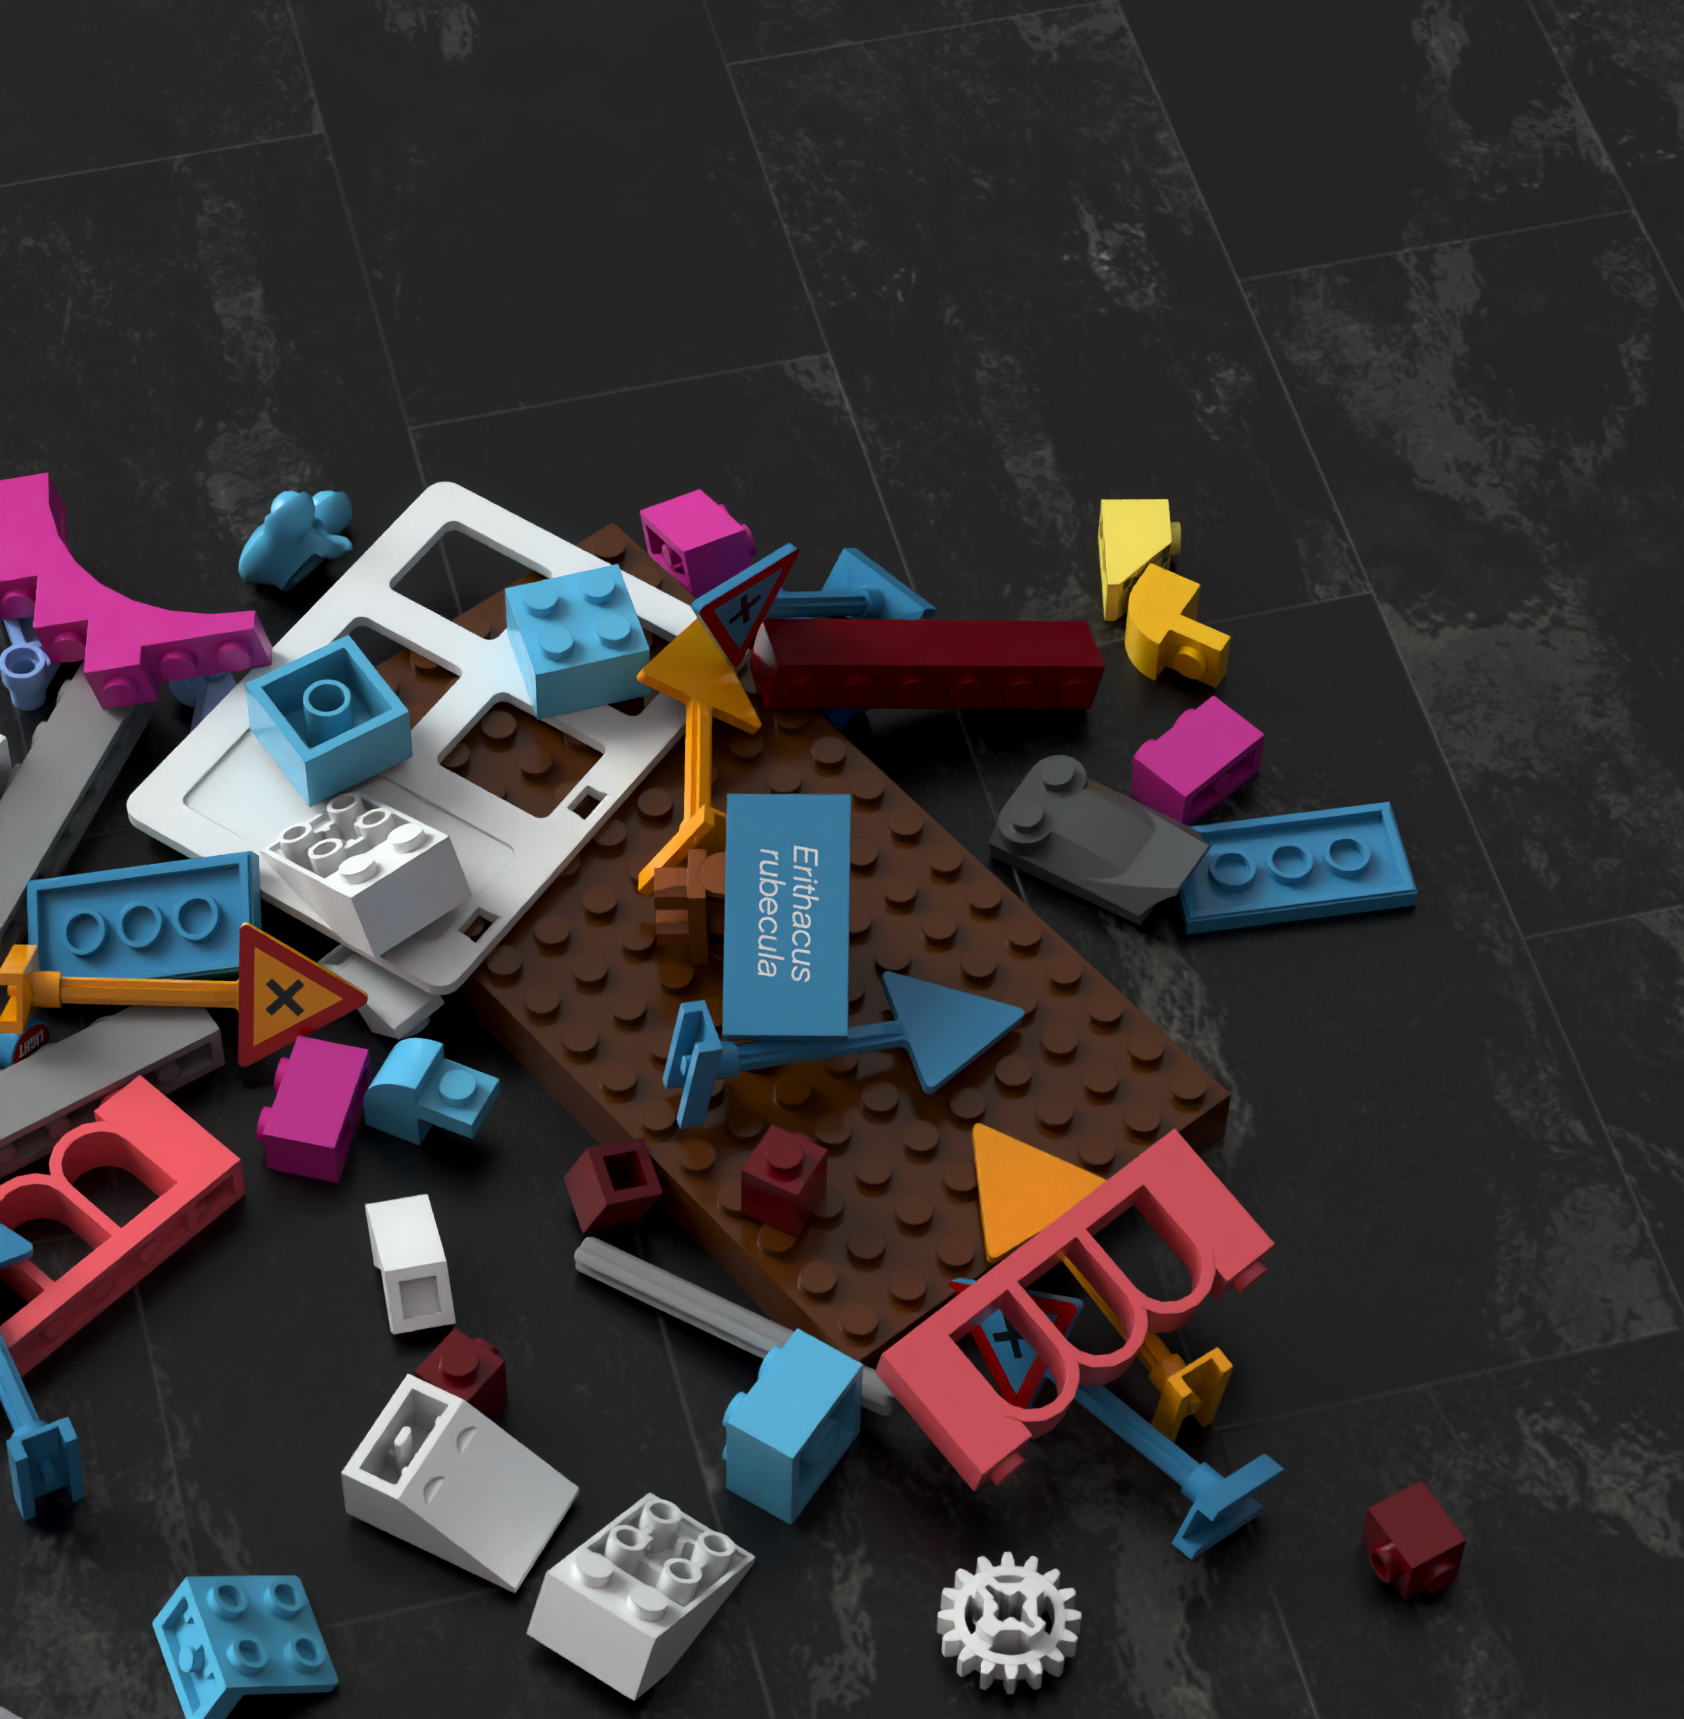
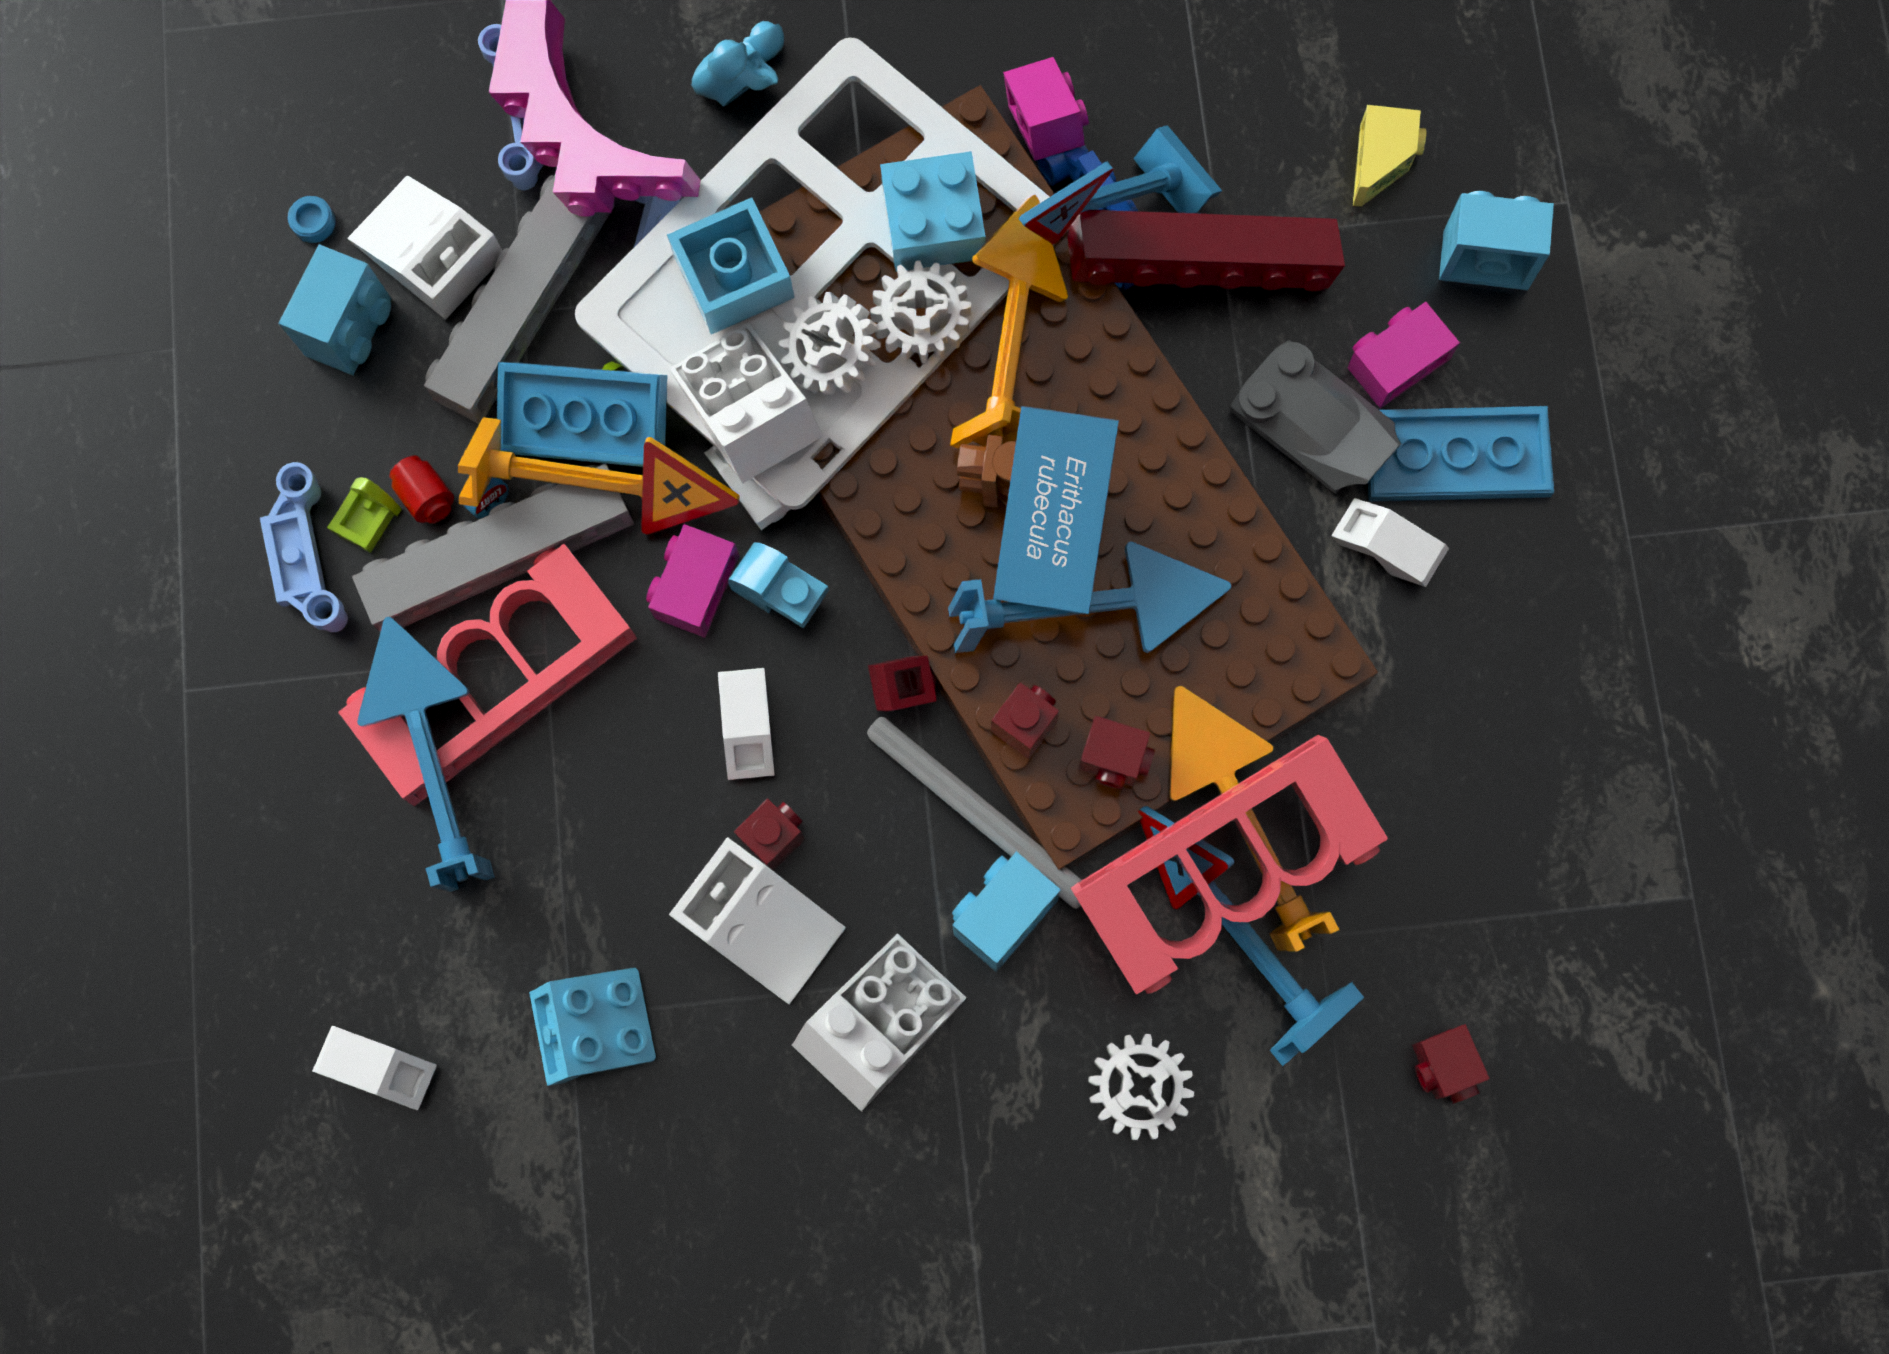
camera: 15 degrees right, 25 degrees up
yellow brick [1125,563,1231,688] -> none
none -> white gear [779,292,881,396]
none -> white gear [870,261,971,363]
none -> dark red brick [1079,715,1155,789]
none -> white slope [1331,498,1449,587]
none -> medium azure brick [1439,191,1554,290]

